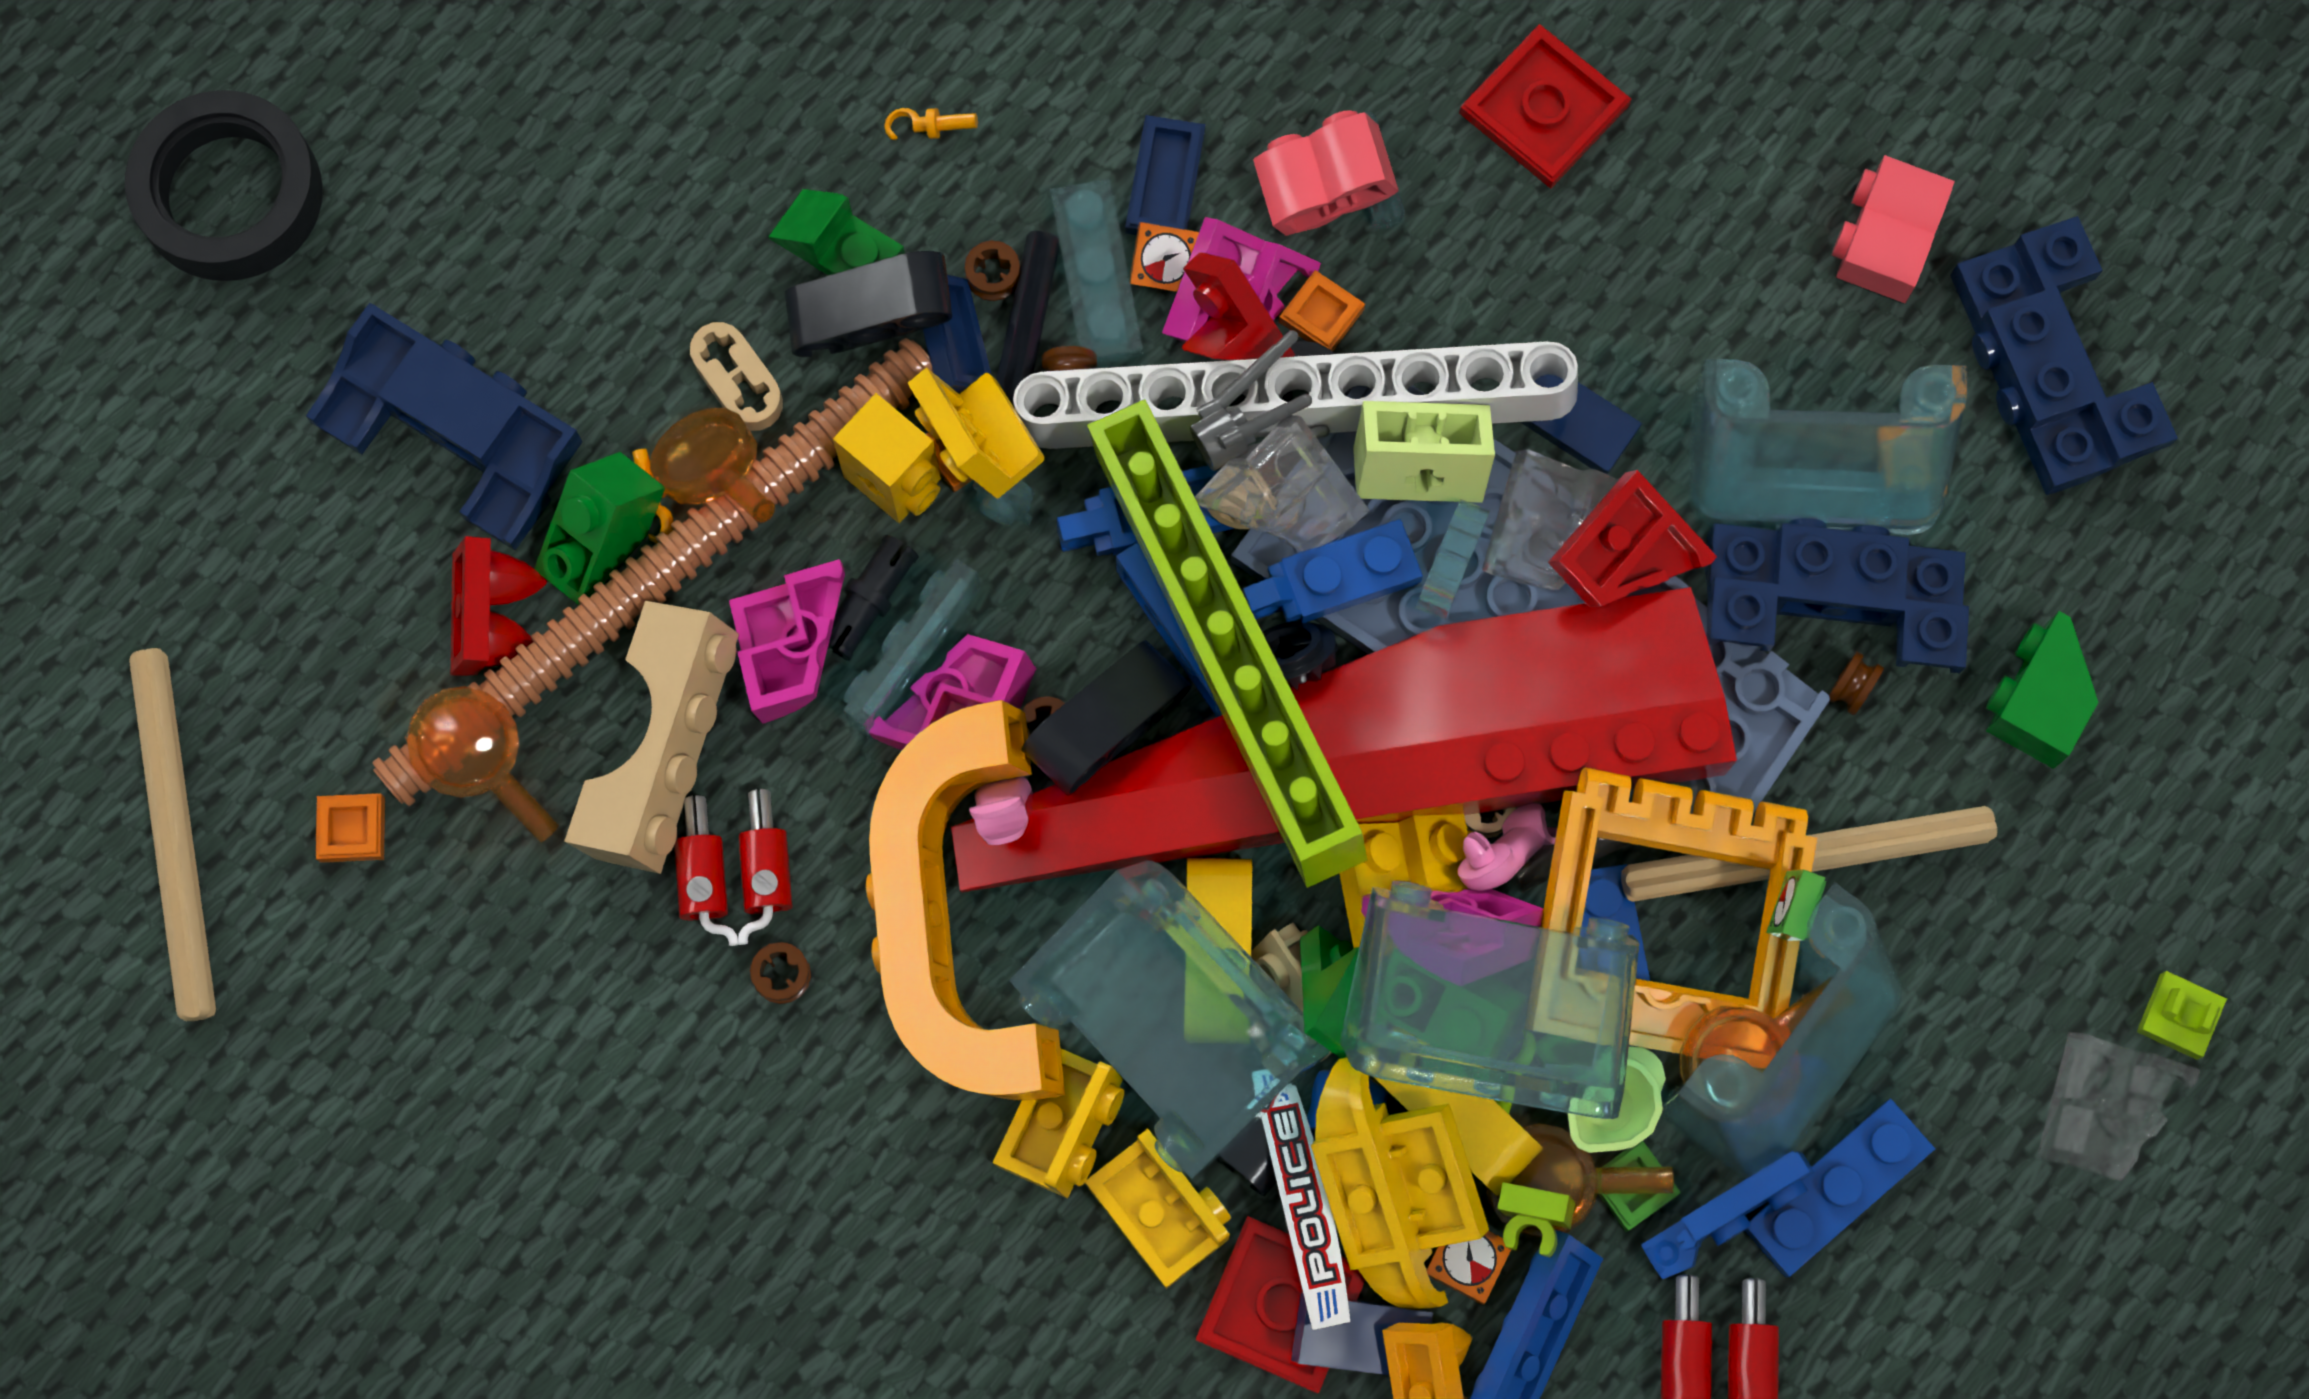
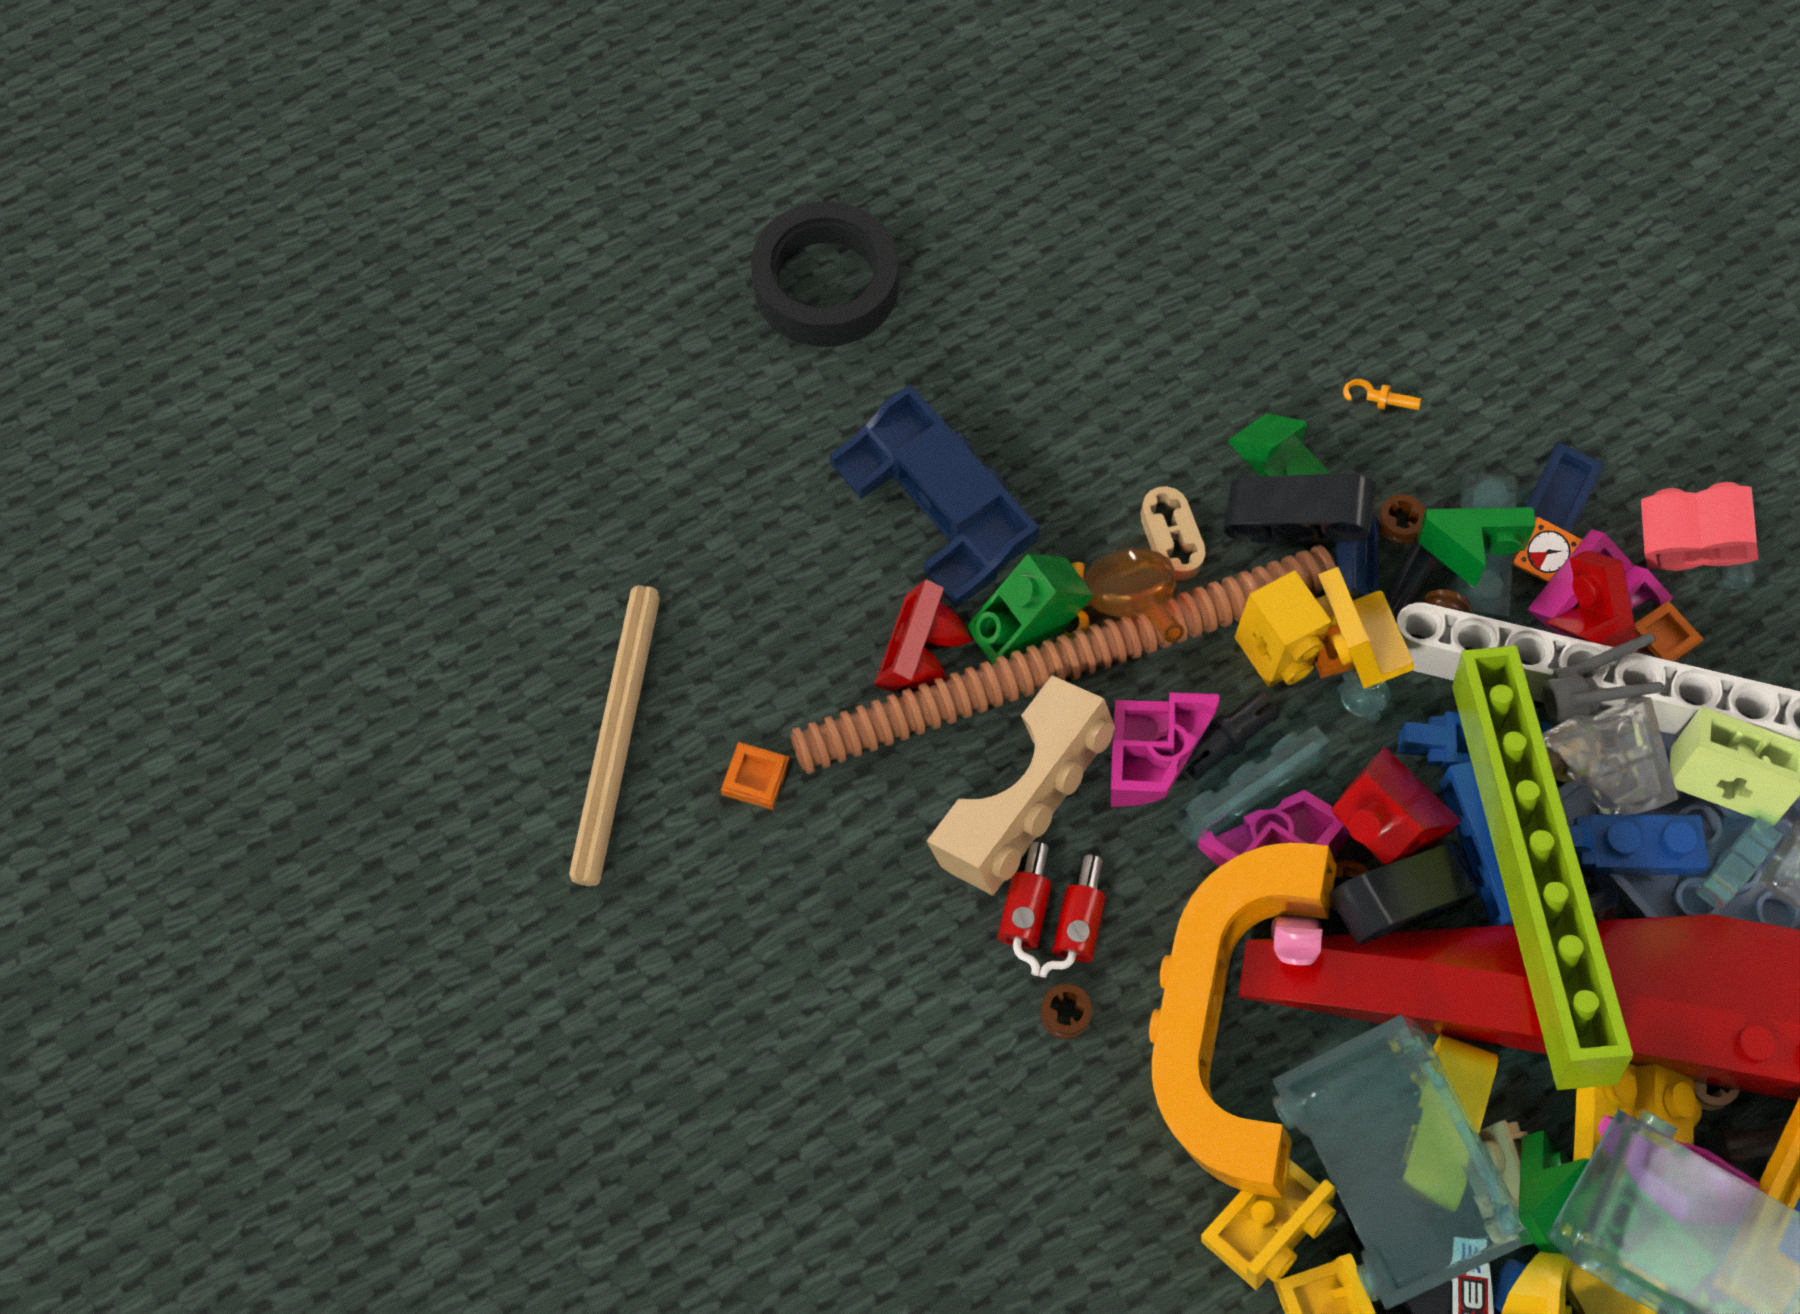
camera: 20 degrees right, 10 degrees down
clear orange piece [406,686,559,843] -> none
bright pink piece [1458,803,1557,891] -> none
none -> red torso [1331,747,1462,865]
none -> green slope [1417,507,1536,587]

